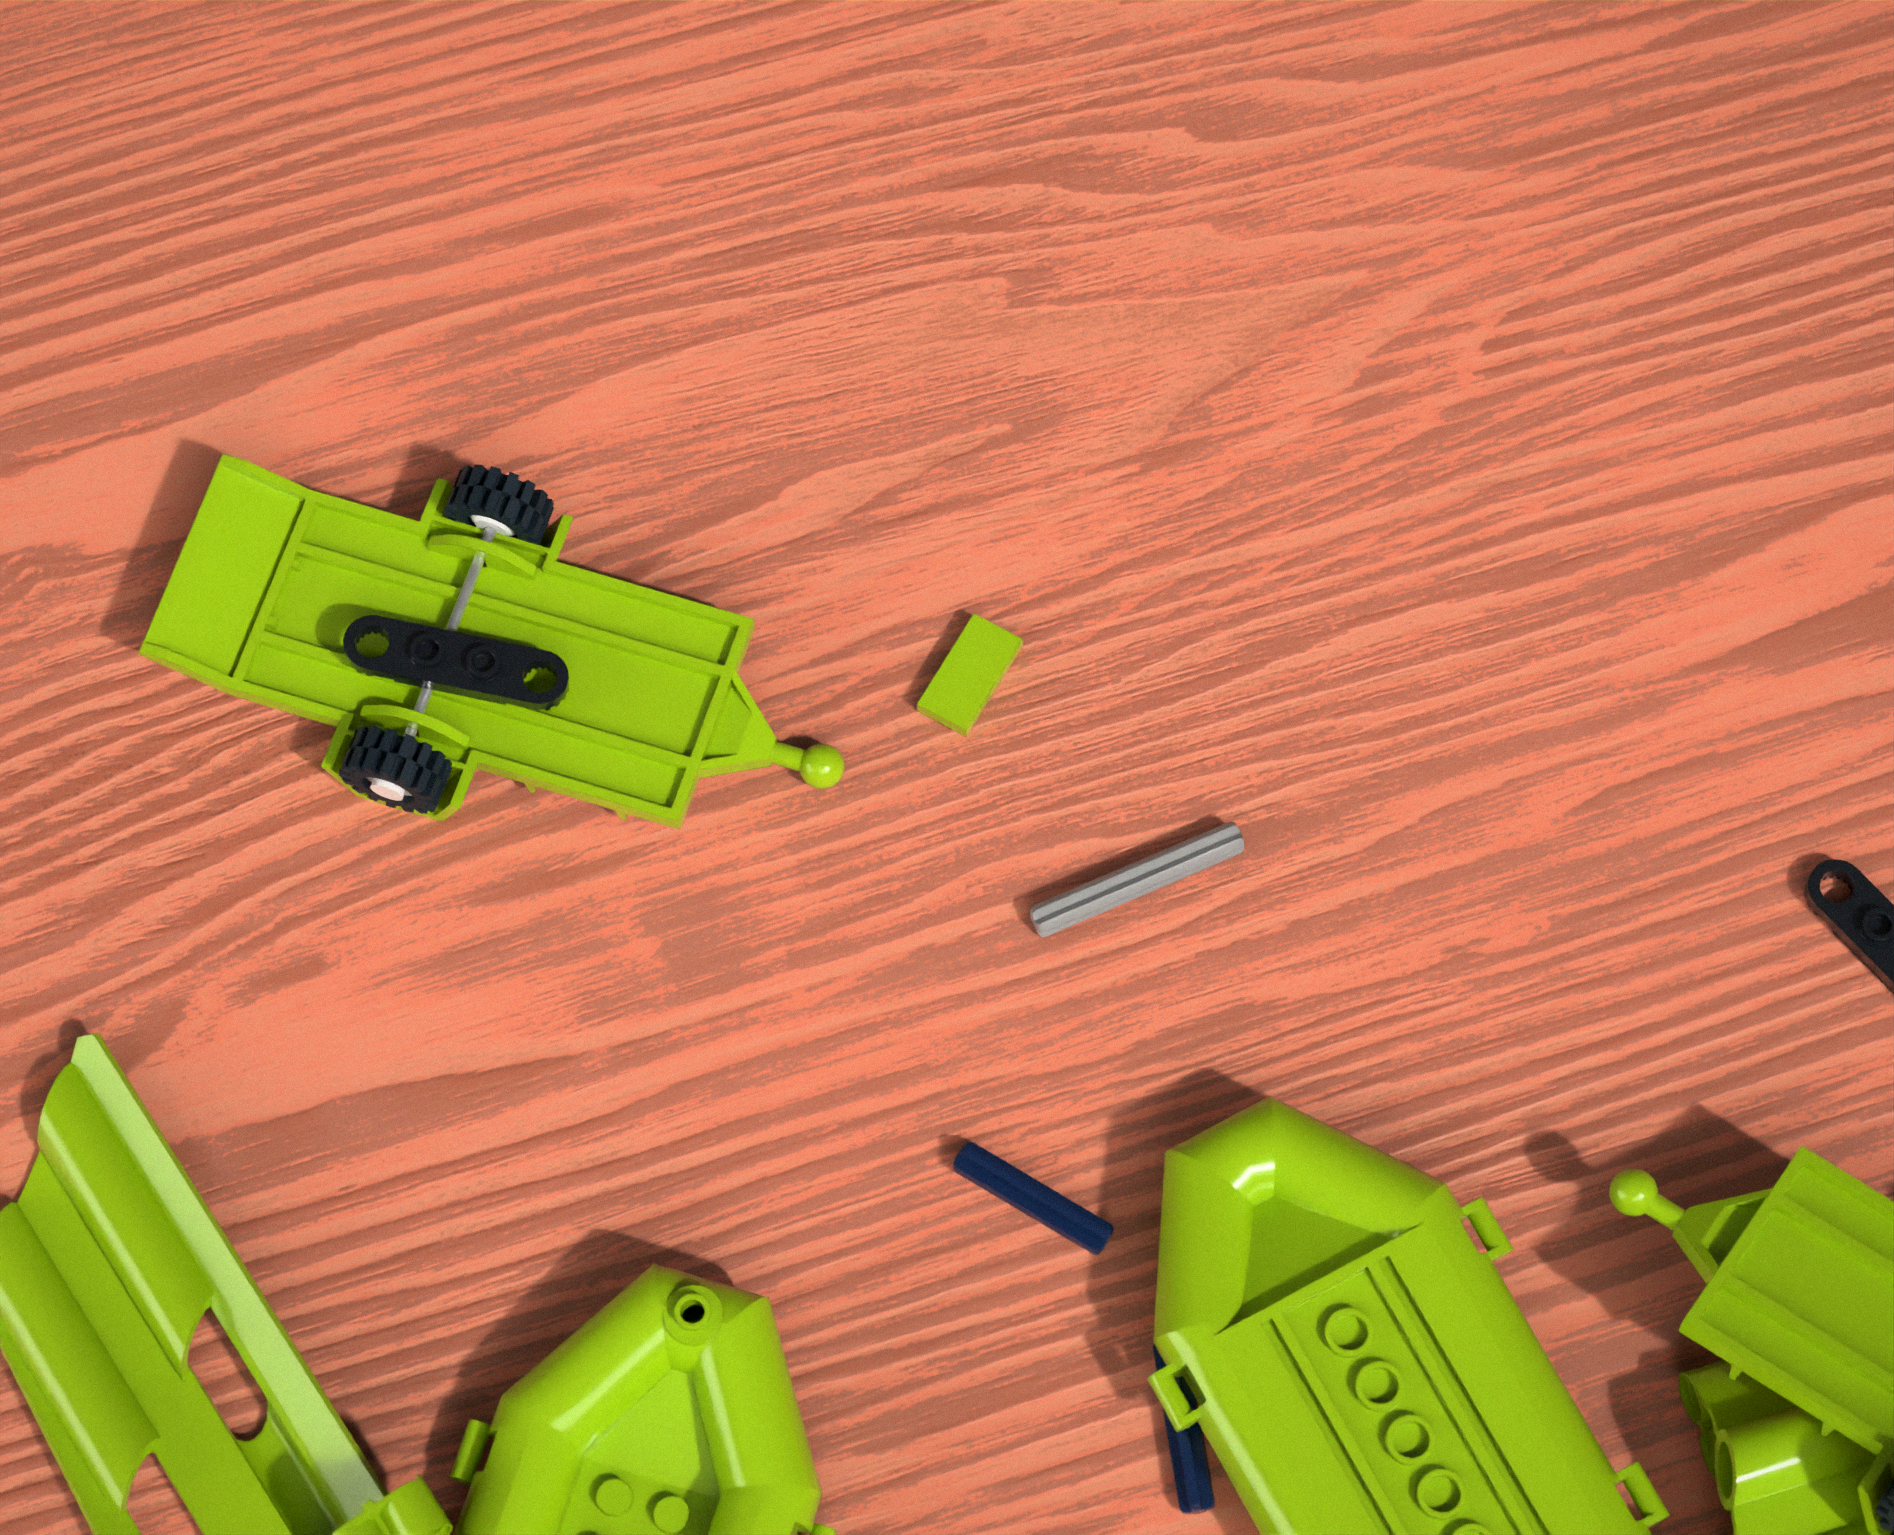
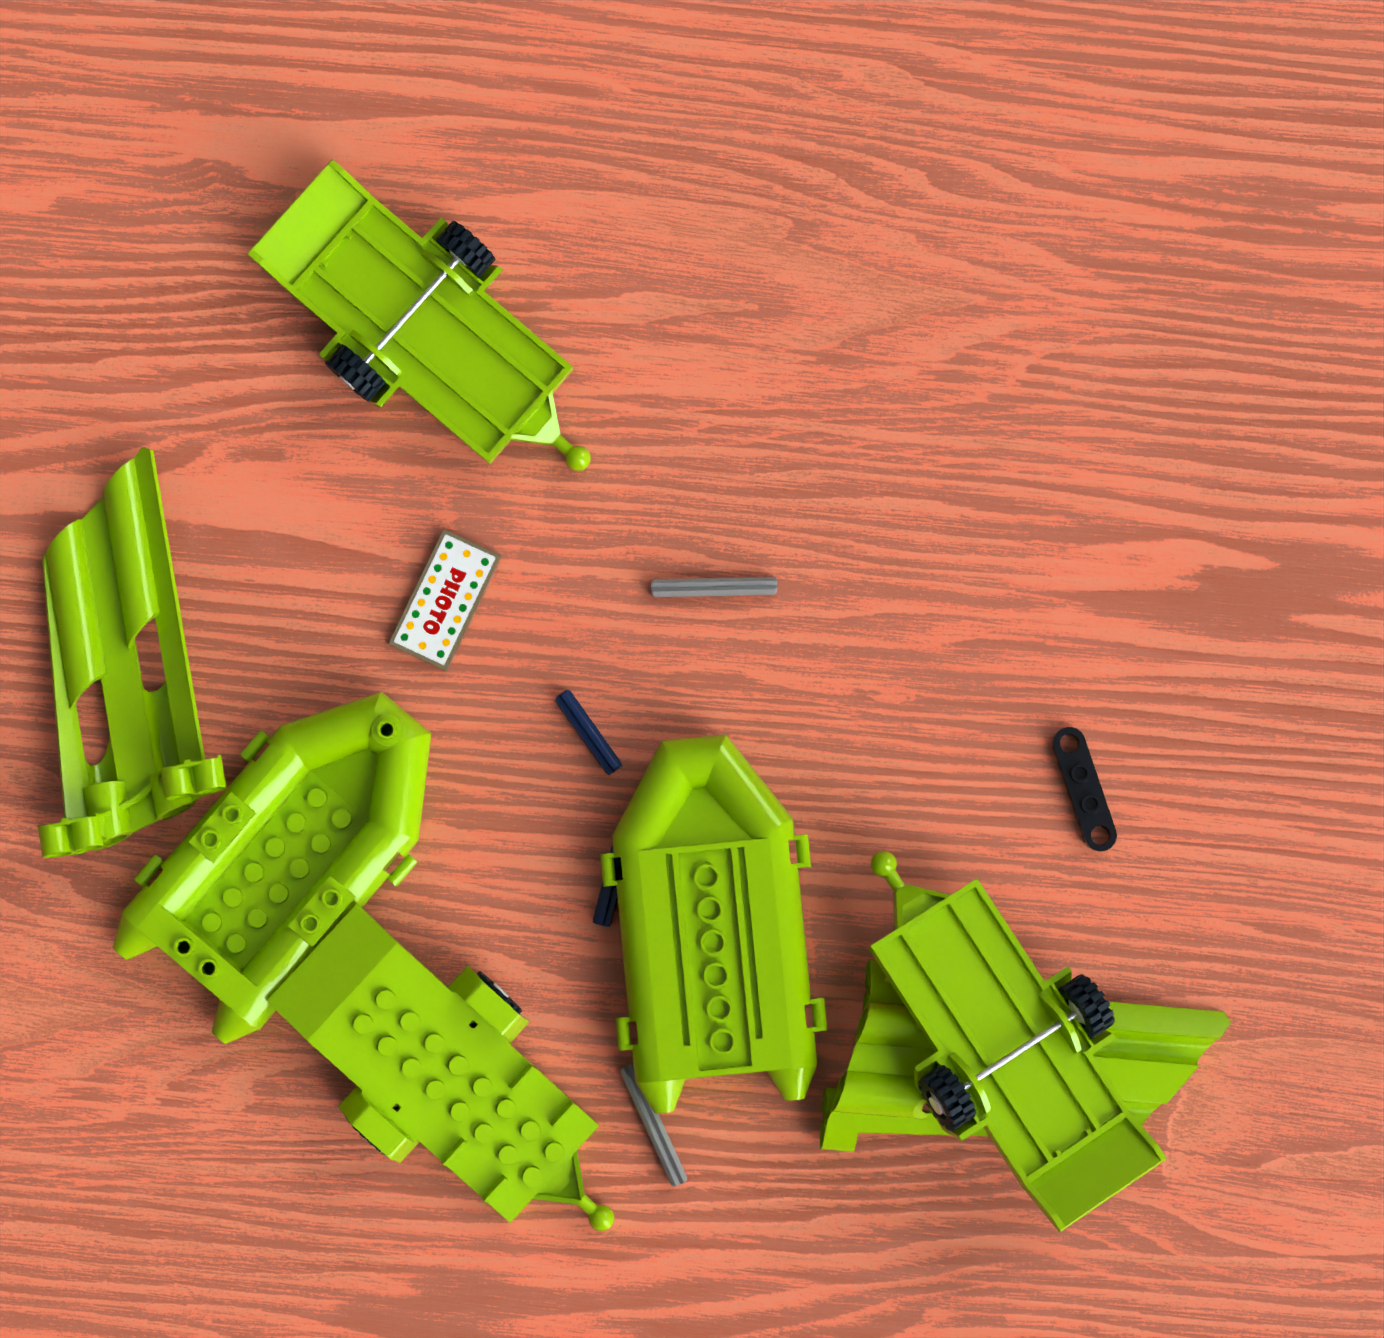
camera: 20 degrees right, 15 degrees up
black plate [343,615,569,711] -> none
lime tile [917,614,1023,737] -> none
none -> tile [388,529,502,672]

